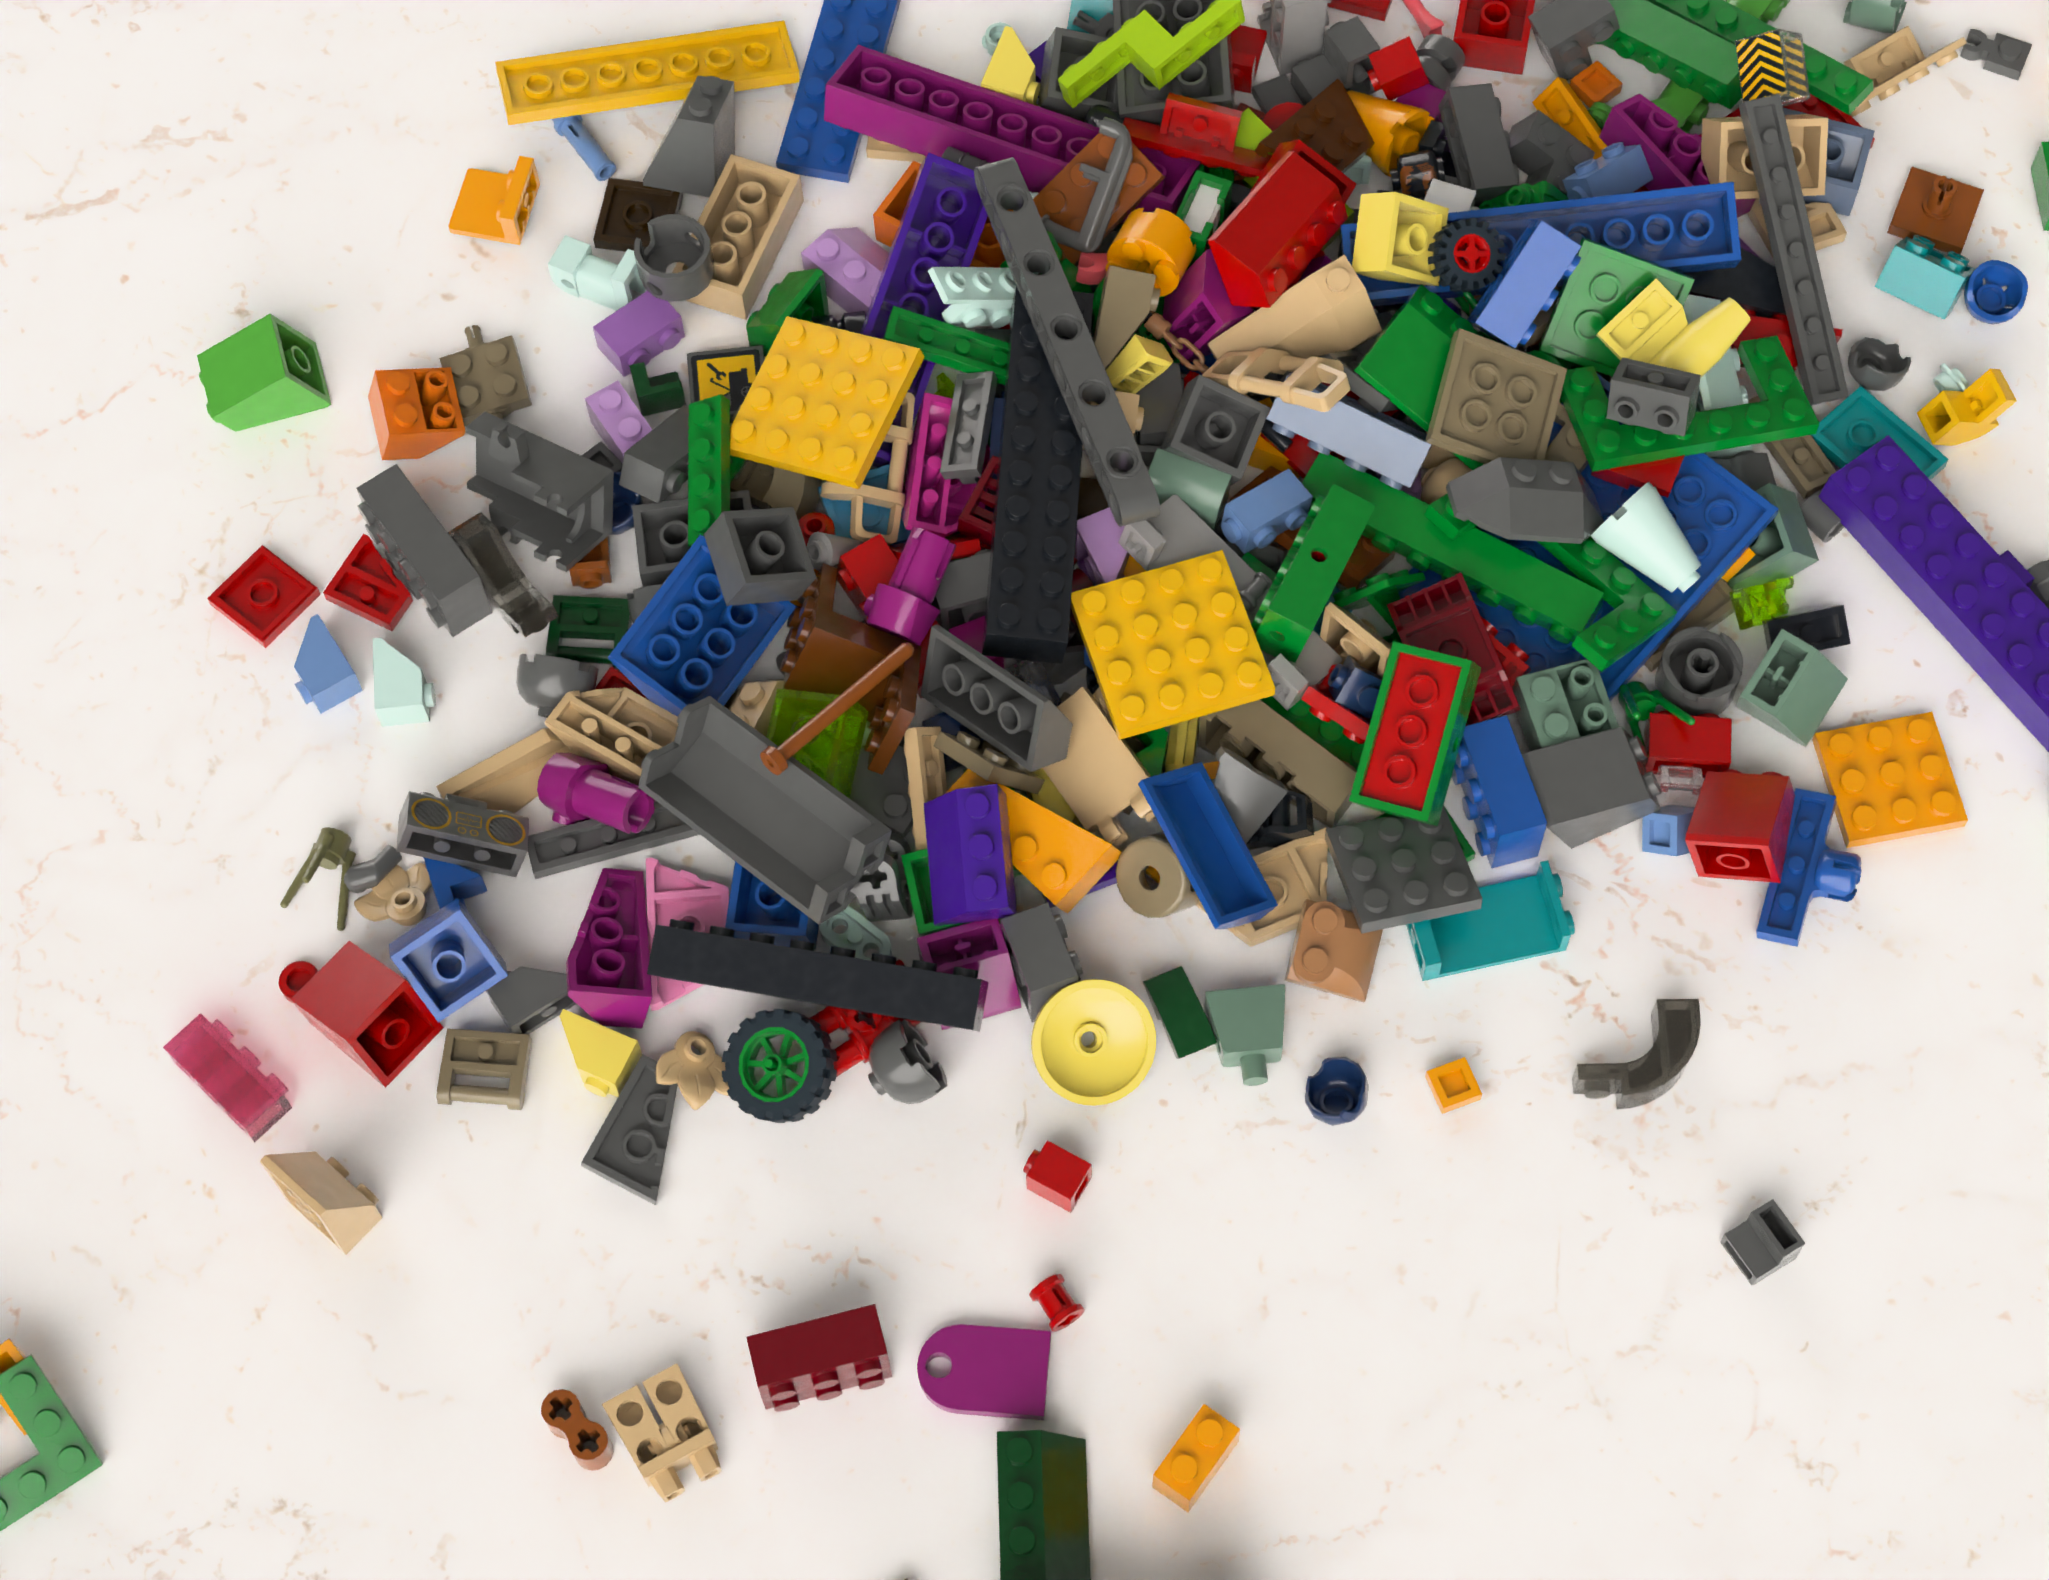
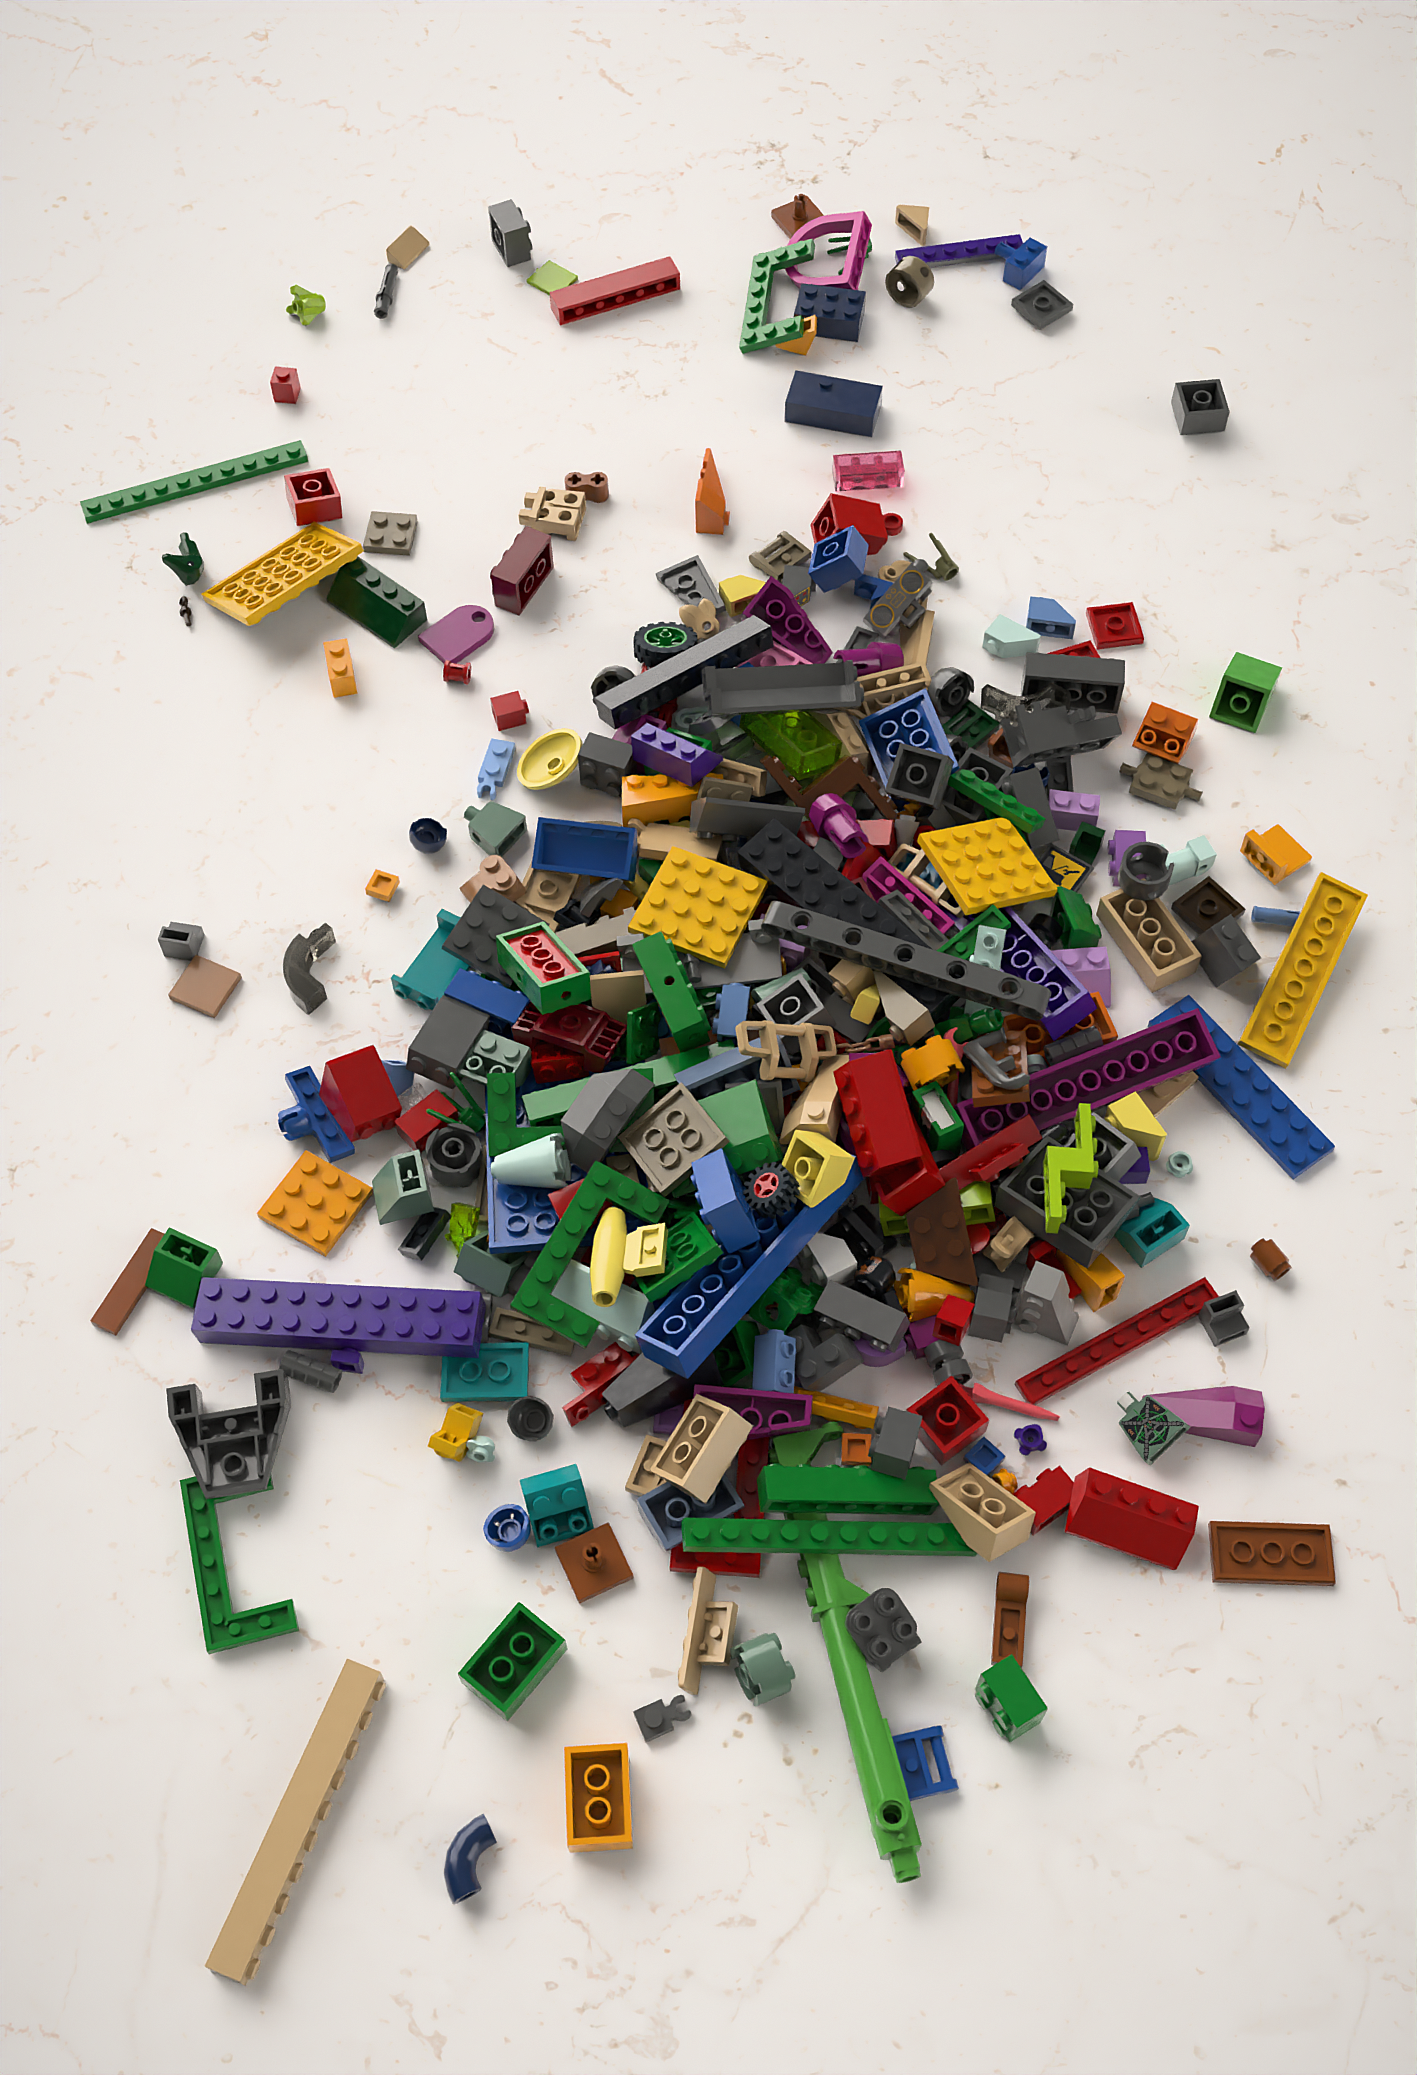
camera: 130 degrees right, 5 degrees down
tan slope [260,1151,382,1255] -> none
dark orange bar [760,642,914,775] -> none
dark green slope [1143,966,1217,1059] -> none
dark grey brick [1606,357,1701,437] -> none
piece [1735,29,1810,106] -> none
dark grey plate [1738,95,1849,406] -> none
none -> medium nougat tile [168,954,242,1018]
none -> light blue plate [477,738,516,800]
none -> orange wedge [695,448,730,535]
none -> dark blue brick [784,370,883,438]
none -> tan hips [982,1216,1034,1272]

